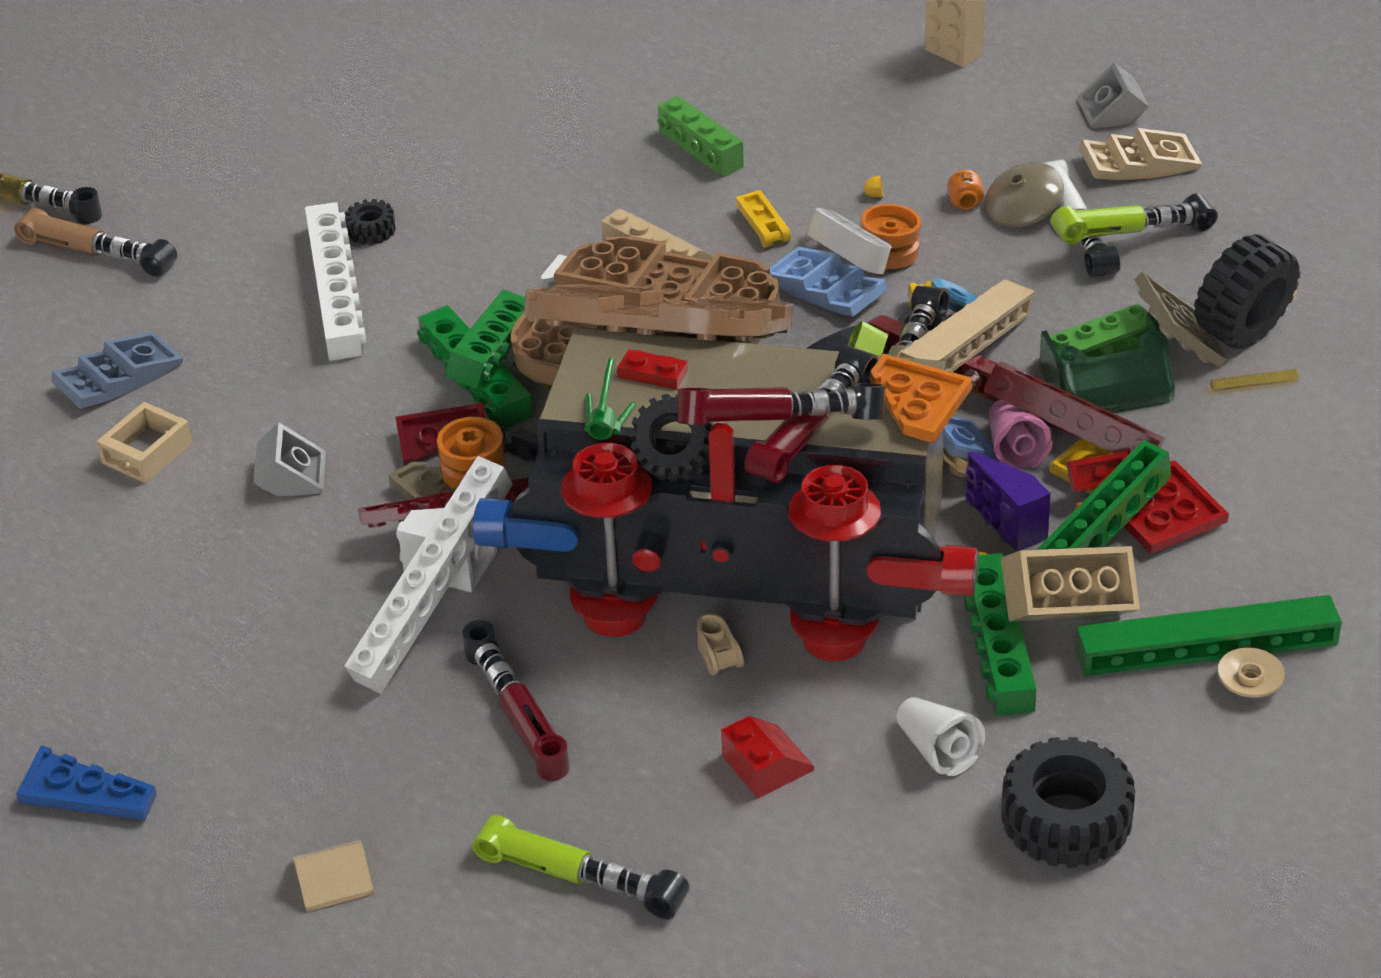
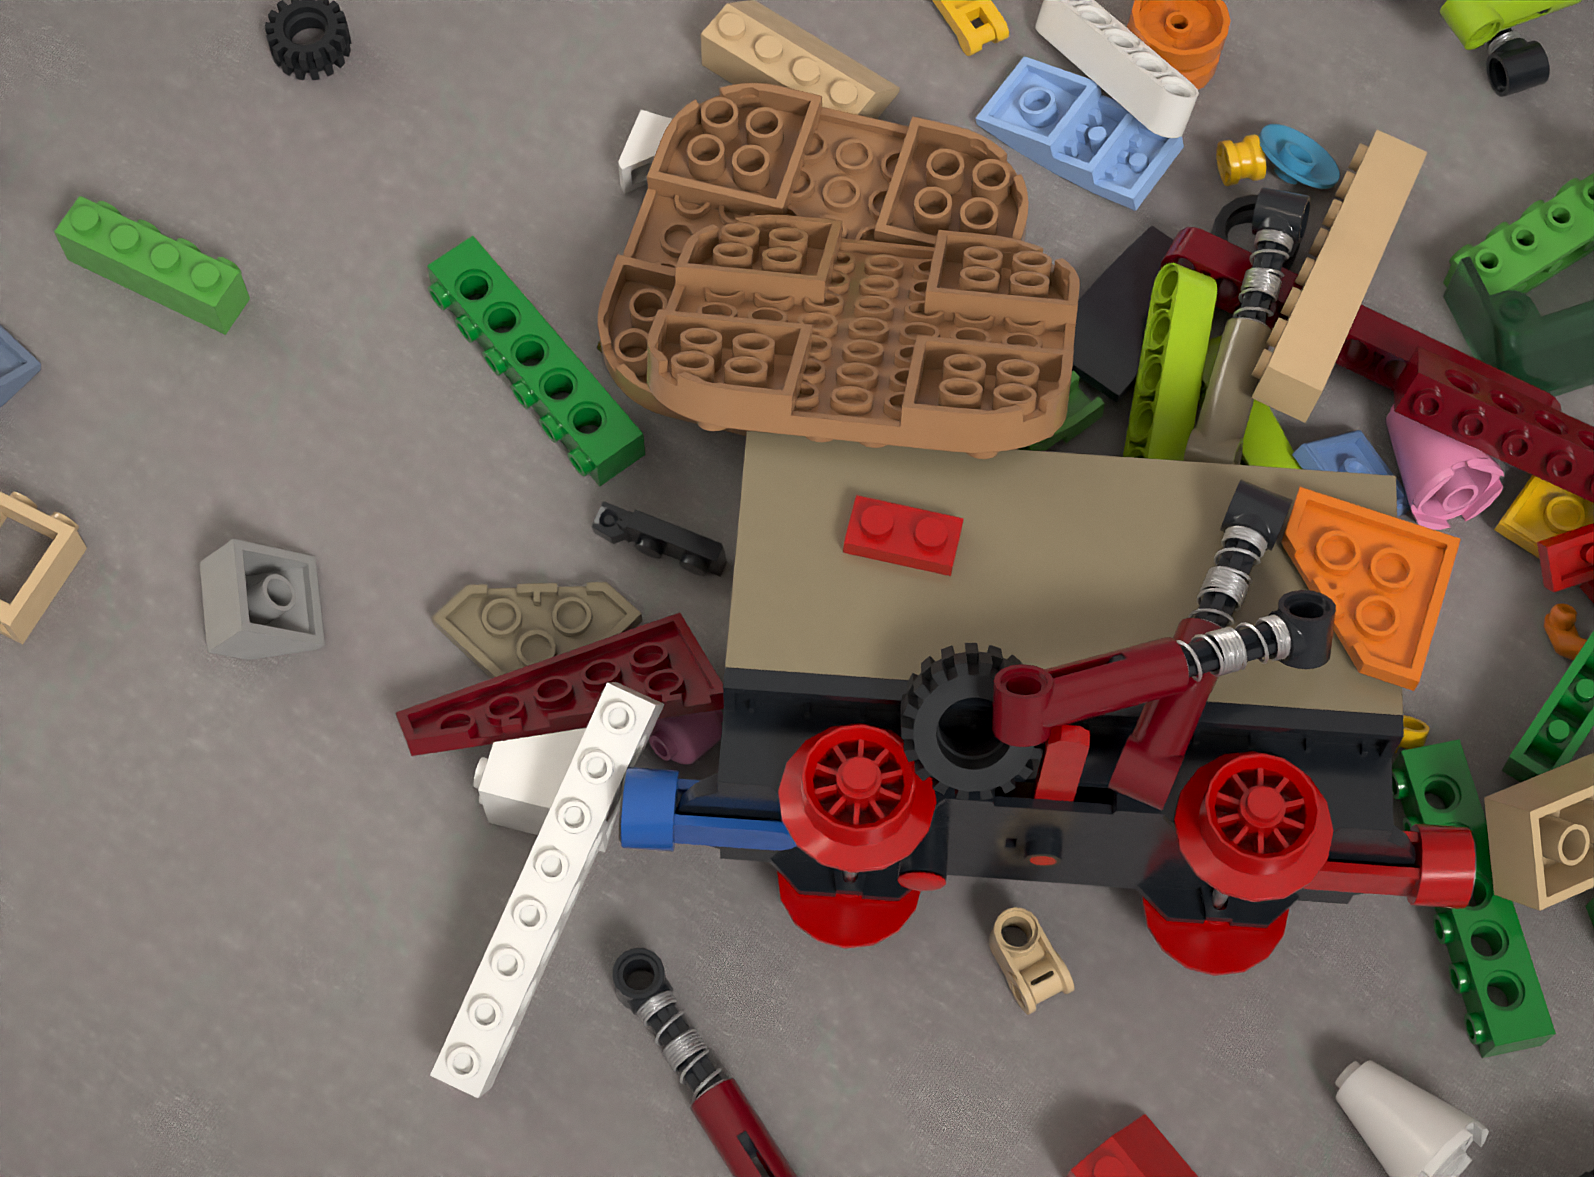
camera: 10 degrees left, 25 degrees up
white brick [305,202,367,361] -> none
dark red wing [395,403,486,466] -> none
orange wheel [437,417,507,489] -> none
green brick [445,289,525,389] -> none
green plant [584,357,636,440] -> none
dark purple slope [965,451,1051,552] -> none
none -> bright green brick [54,196,250,335]

